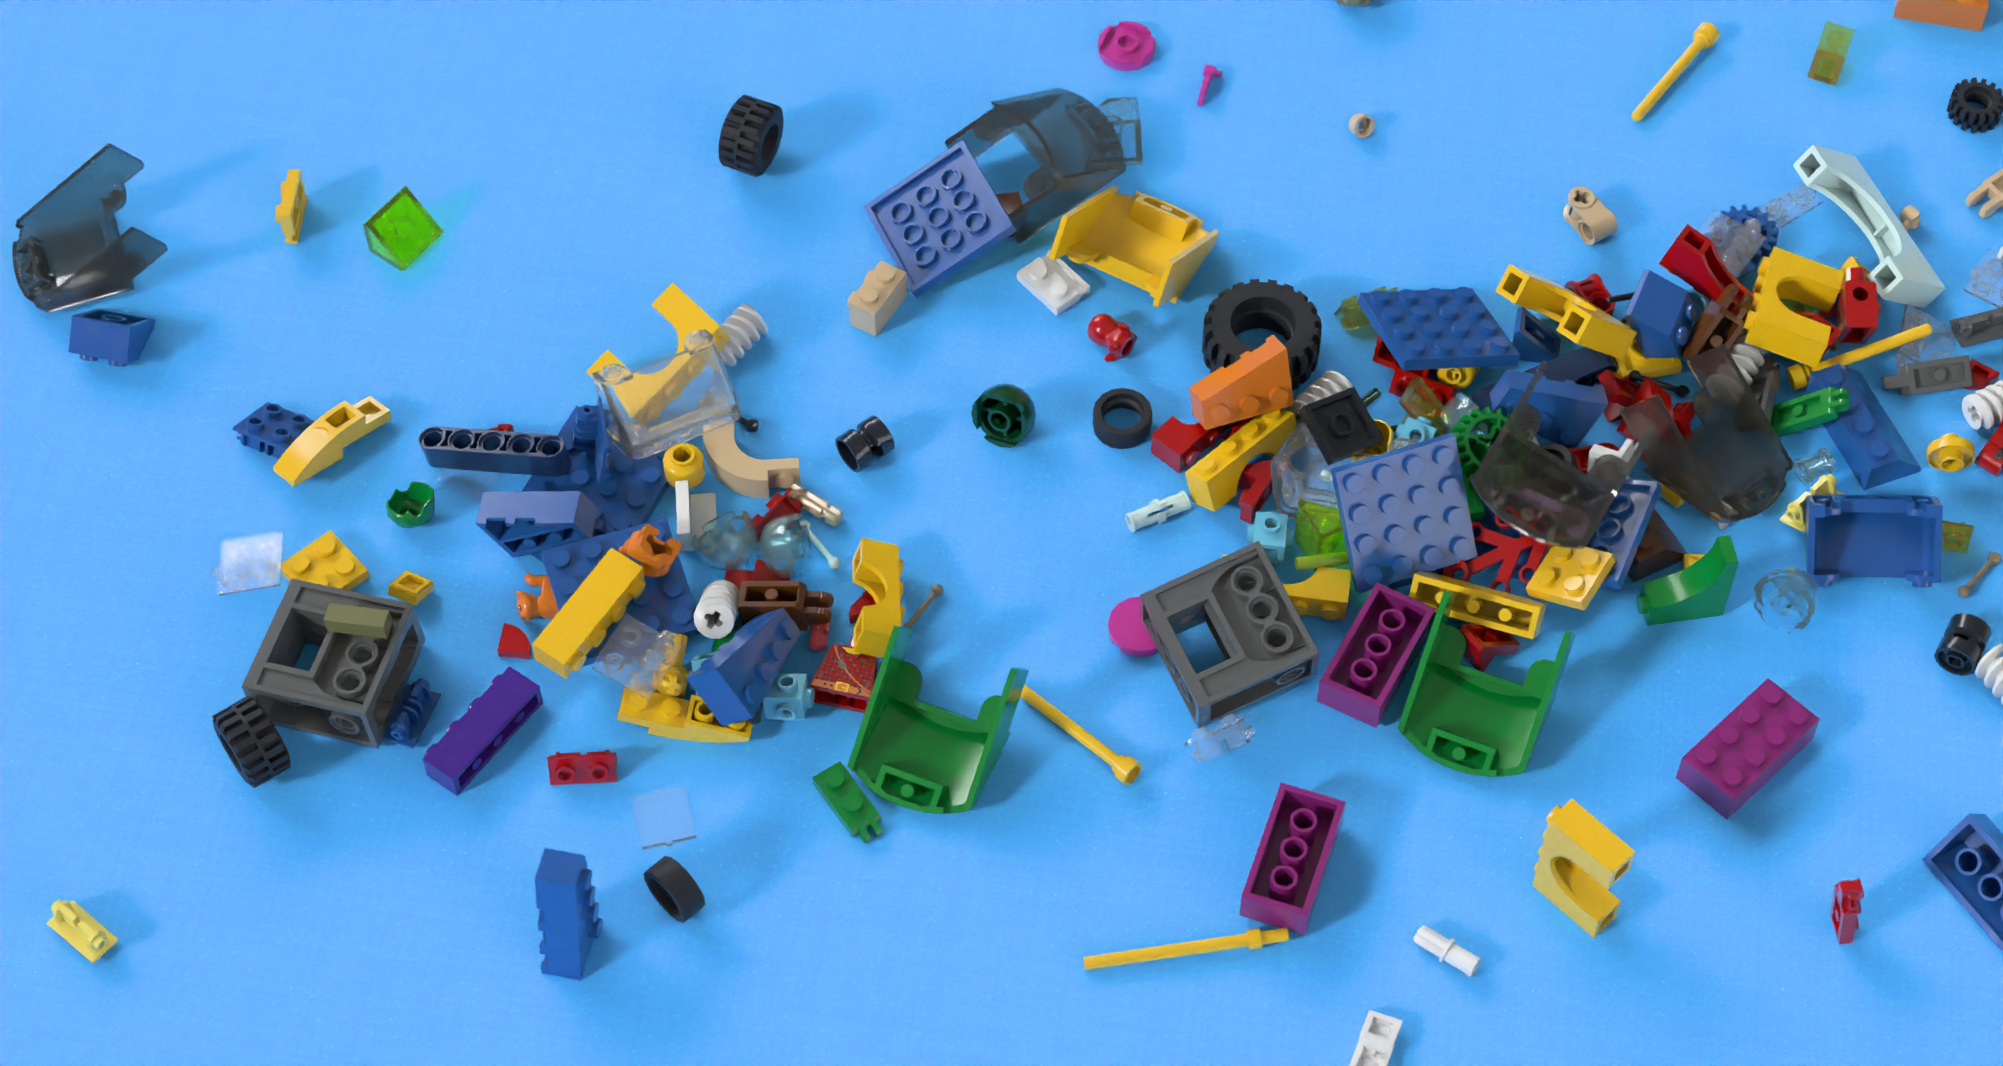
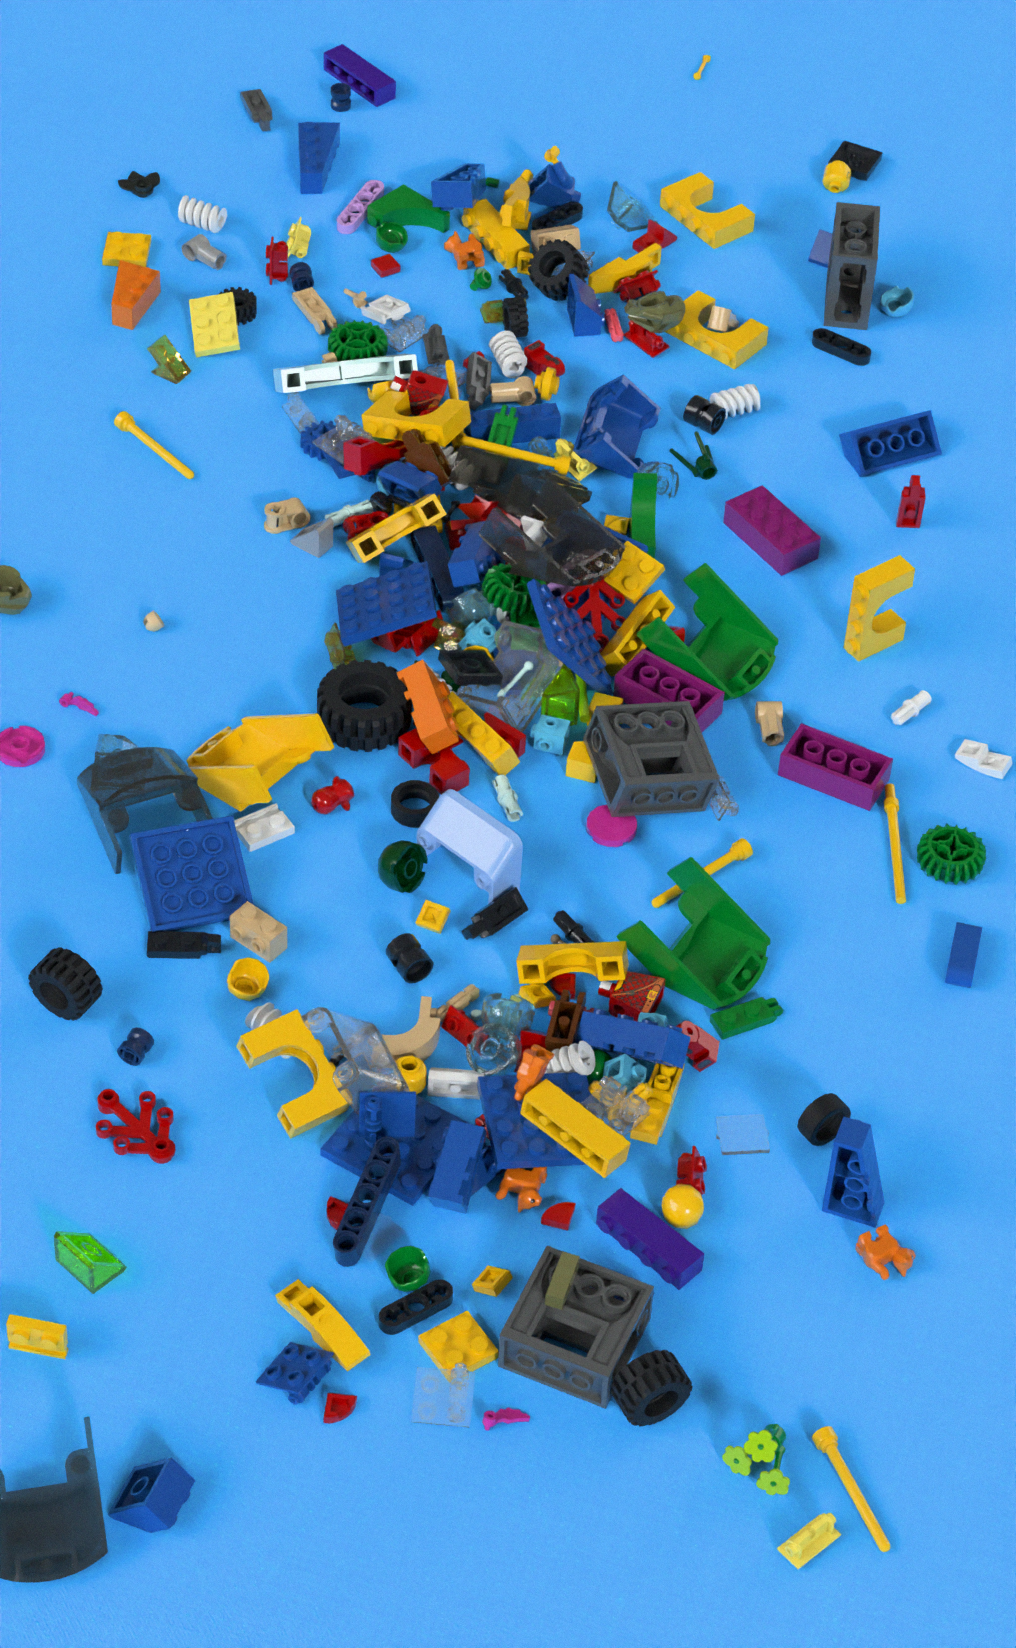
camera: 85 degrees left, 10 degrees down
none -> red plant [96,1089,176,1164]
none -> dark blue wheel [117,1027,154,1066]
none -> black hinge [147,931,221,959]
none -> light yellow plate [189,292,240,358]
none -> yellow hair [226,957,269,1001]
none -> light grey slope [290,517,333,558]
none -> red tile [324,1393,357,1423]
none -> light aqua pin [325,499,373,528]
none -> green gear [328,320,388,361]
none -> black beam [379,1280,453,1335]
none -> yellow tile [415,900,451,934]
none -> light blue windscreen [416,789,523,904]
none -> yellow piece [461,436,571,475]
none -> black hinge [461,887,529,940]
none -> dark pink piece [482,1407,530,1431]
none -> tan piece [490,376,536,406]
none -> yellow tile [518,983,556,1009]
none -> black axle [553,910,595,943]
none -> yellow hair [661,1184,704,1229]
none -> dark green plant [669,431,718,480]
none -> leg [676,1021,720,1072]
none -> lime plant [722,1423,790,1495]
none -> tan piece [755,701,784,746]
none -> yellow piece [812,1426,891,1552]
none -> orange animal [855,1224,916,1280]
none -> green gear [917,823,986,885]
none -> blue beam [945,922,983,988]

